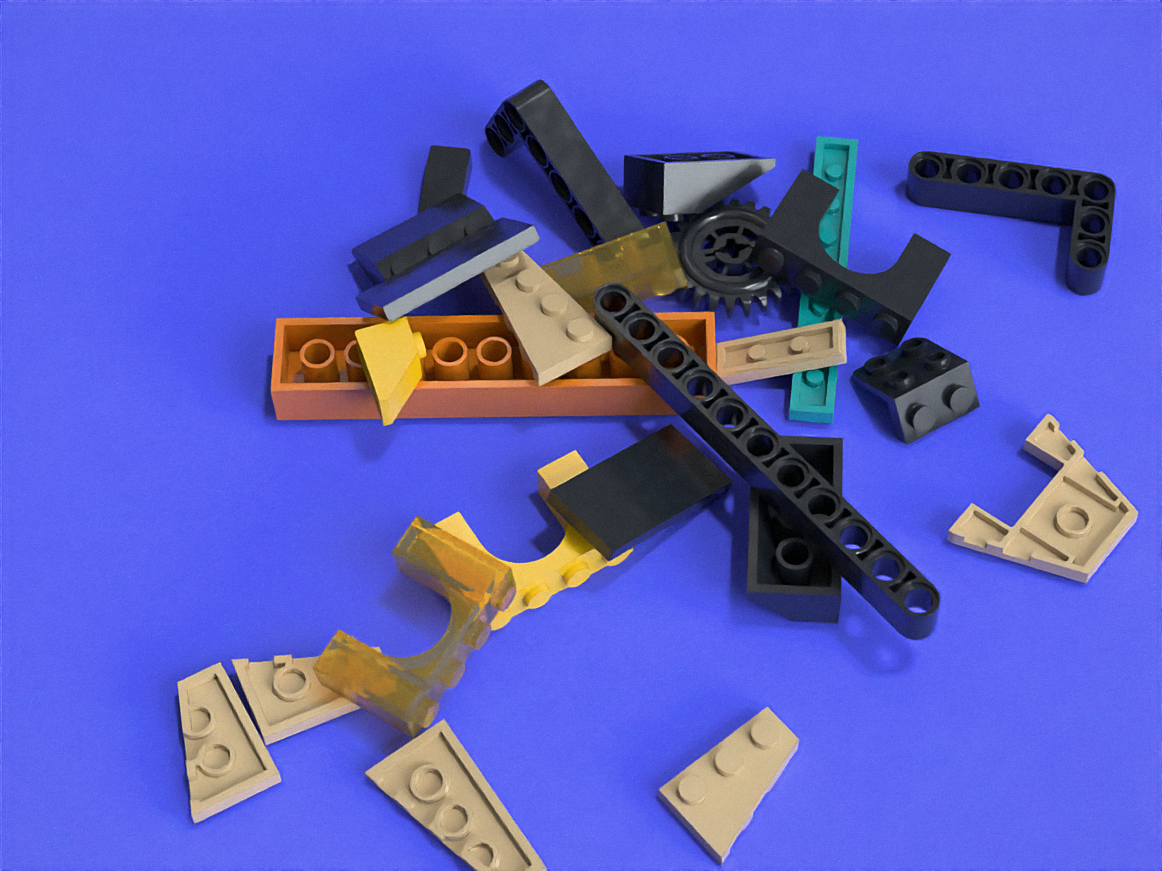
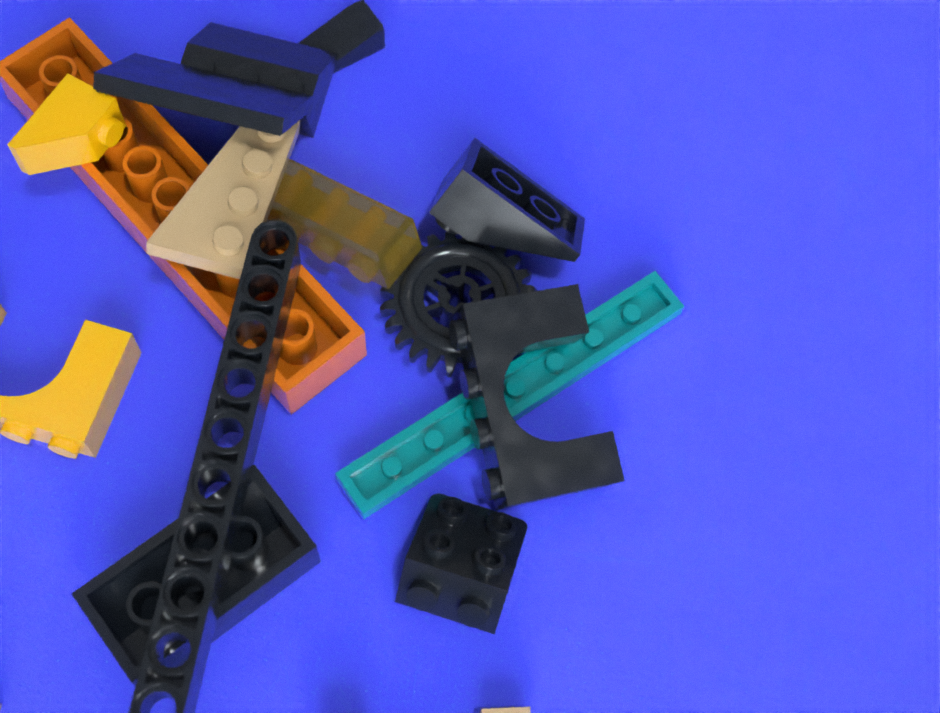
camera: 40 degrees right, 10 degrees up
black beam [484,79,653,274] -> none
black tile [546,424,733,562] -> none
tan tile [716,319,847,385] -> none
black beam [905,151,1116,296] -> none

